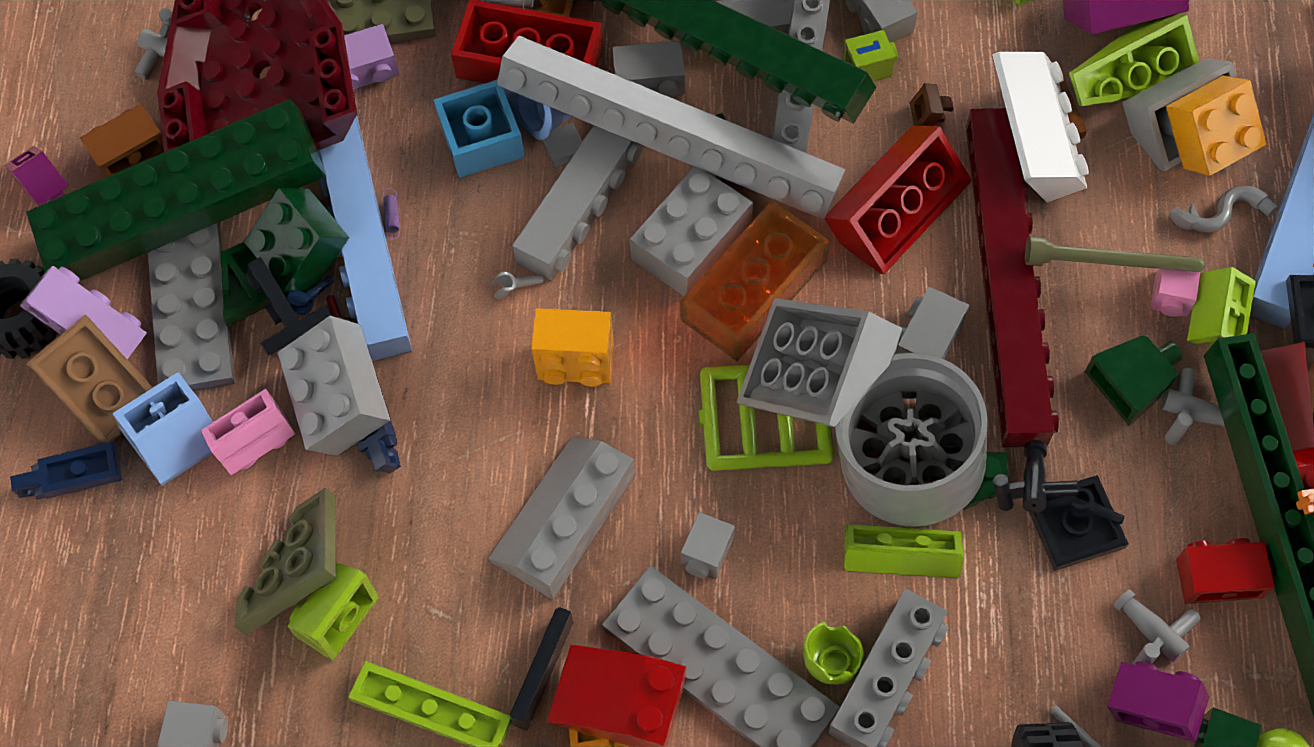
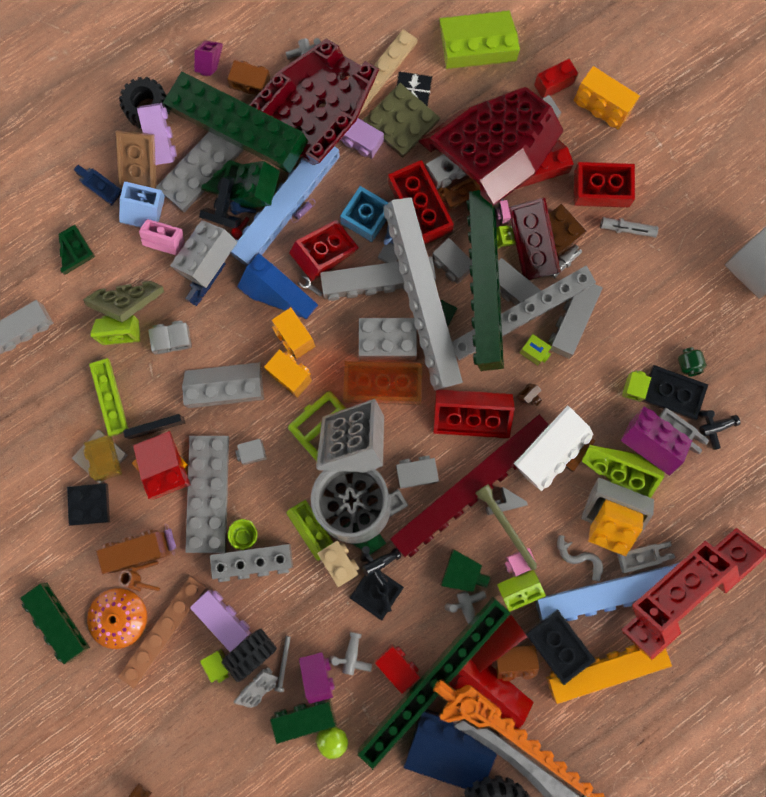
camera: 50 degrees right, 15 degrees up
none -> dark green wing [59,224,96,275]
none -> light grey brick [148,321,192,354]
none -> blue wedge [237,253,318,319]
none -> light orange brick [264,349,312,398]
none -> red slope [289,219,359,282]
none -> tan bracket [317,540,360,587]
none -> light grey slope [486,487,528,515]
none -> light grey hinge [617,541,675,573]

